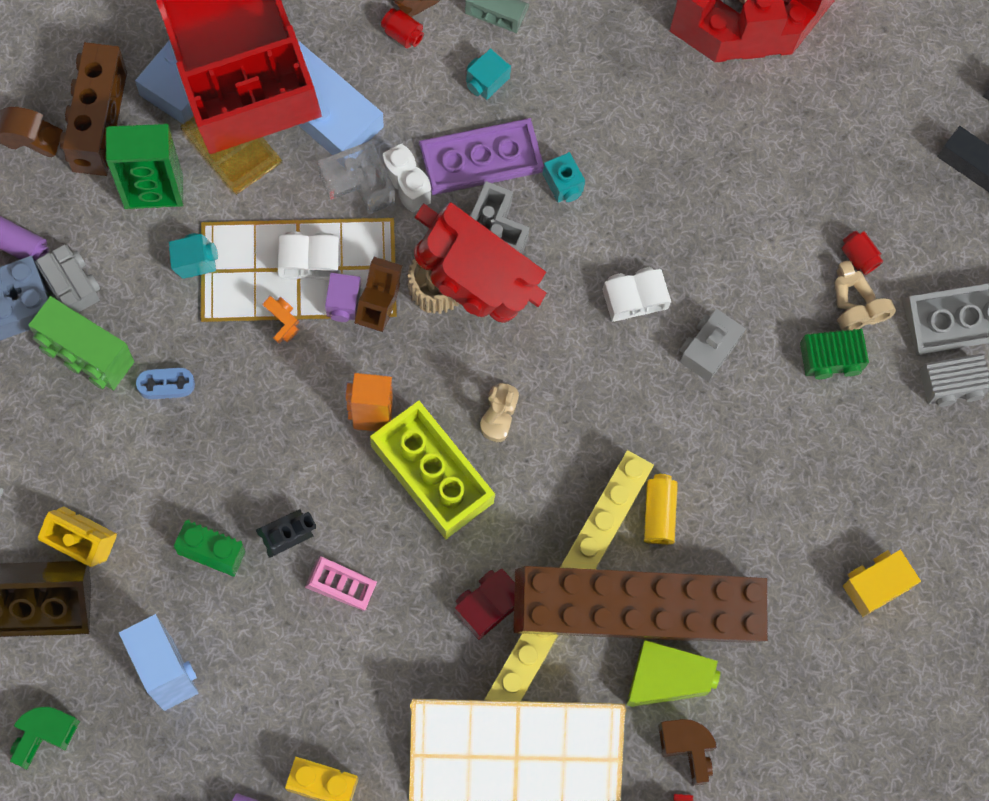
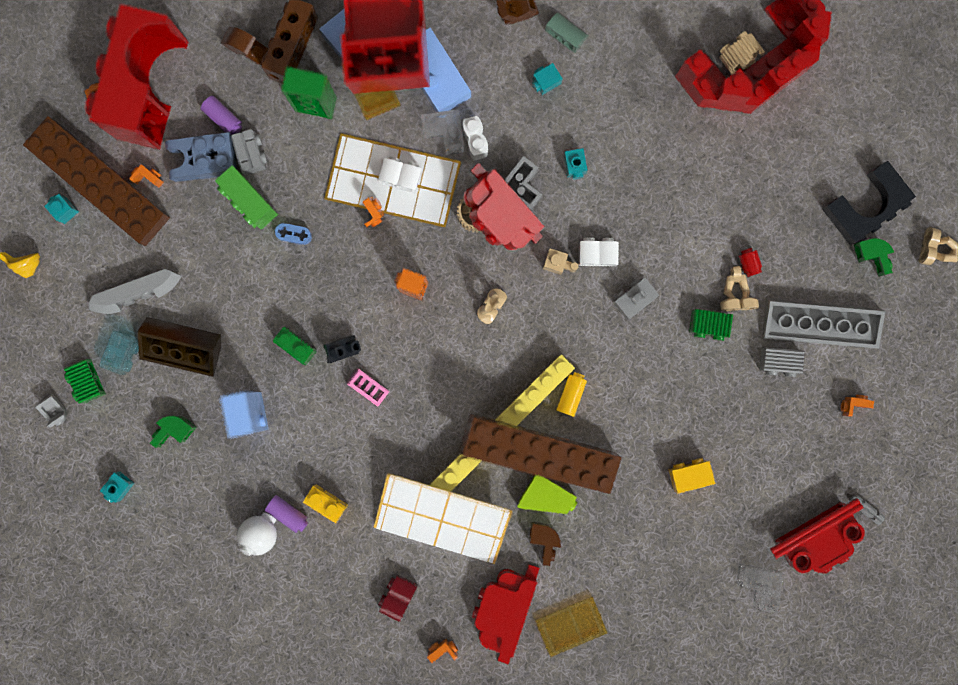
camera: 20 degrees right, 15 degrees up
yellow brick [38,507,117,567] -> none
teal brick [169,233,218,279] -> none
medium lavender brick [325,273,361,322] -> none
reddish brown brick [354,257,403,332] -> none
neon yellow brick [370,400,495,540] -> none
red brick [381,8,424,49] -> none
medium lavender tile [419,118,544,195] -> none
dark red brick [454,568,515,640] -> none
none -> tan brick [543,248,579,275]

